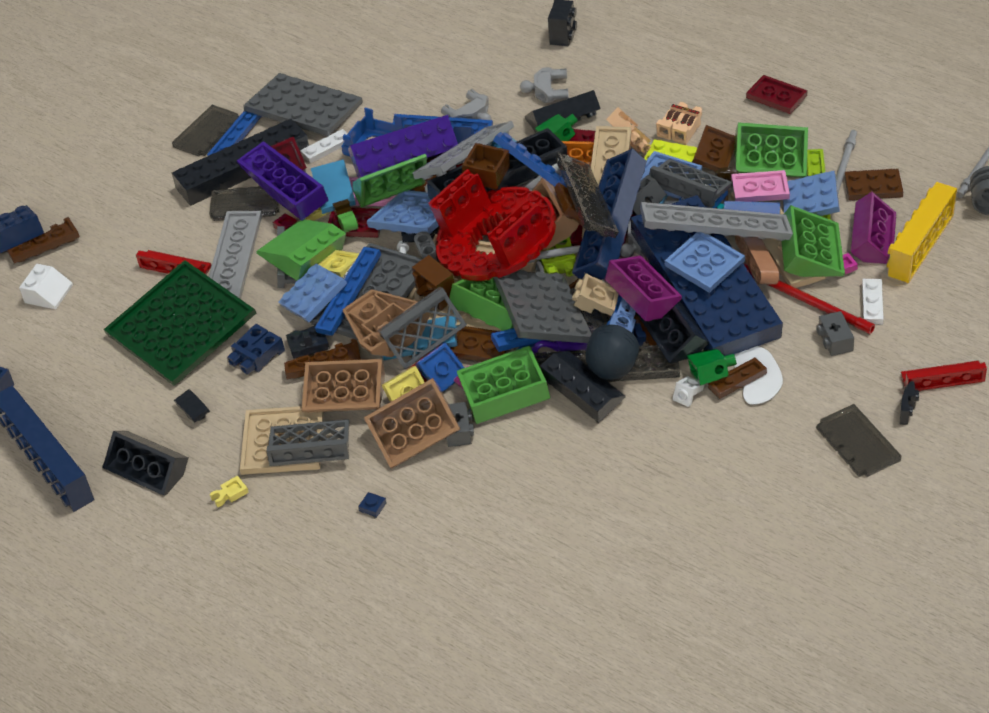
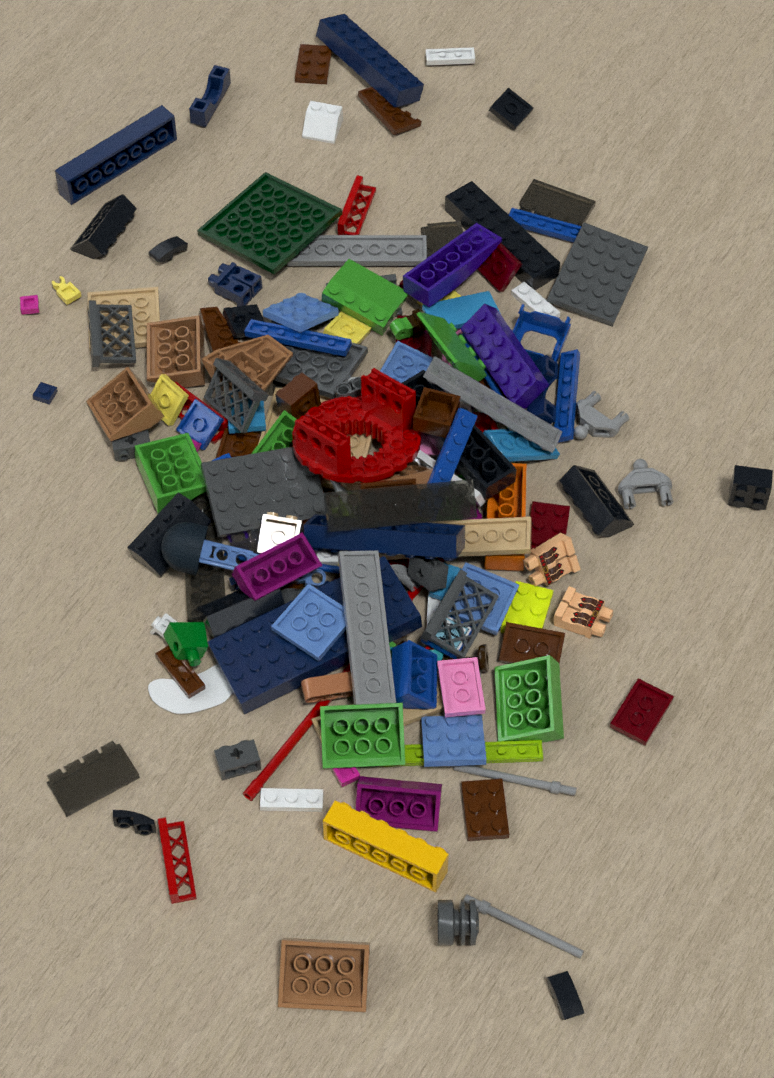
camera: 80 degrees right, 10 degrees up
green torso [535,114,578,141] -> none
none -> dark pink plate [20,295,39,315]
none -> black hinge [488,87,534,131]

